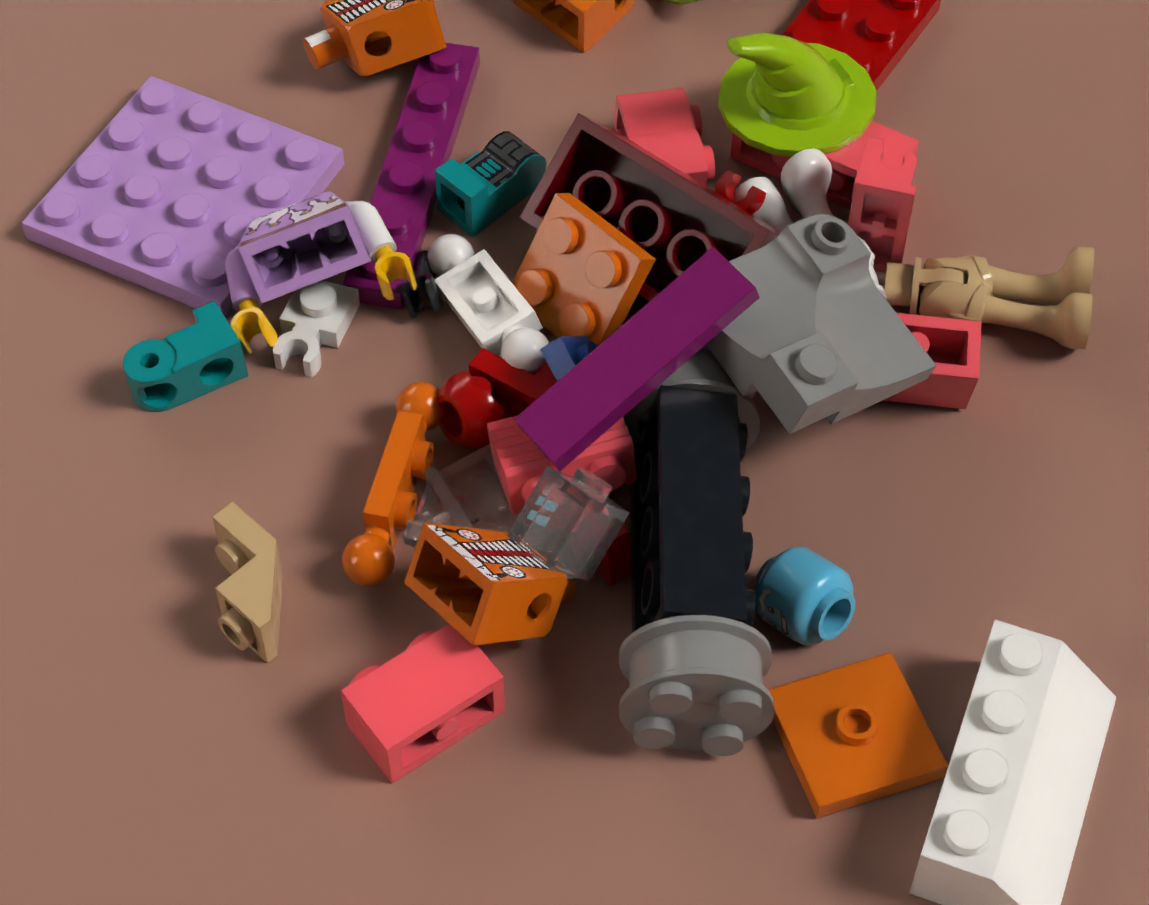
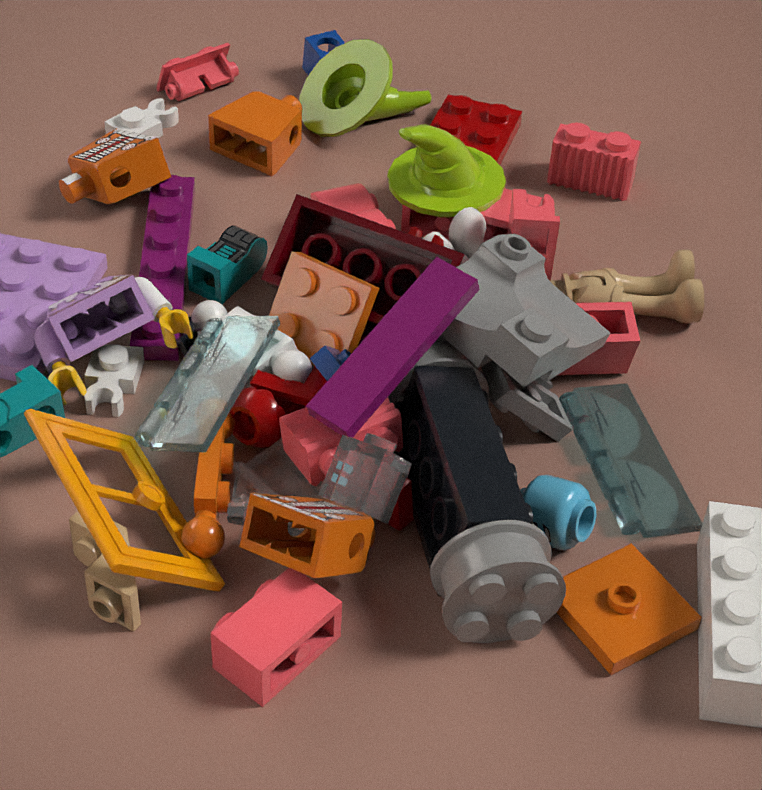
camera: 15 degrees left, 10 degrees down
none -> light orange door [24,409,225,592]
none -> clear light blue windscreen [135,316,281,452]
none -> light grey plate [481,360,573,442]
none -> coral brick [547,123,641,201]
none -> clear light blue windscreen [559,383,703,538]

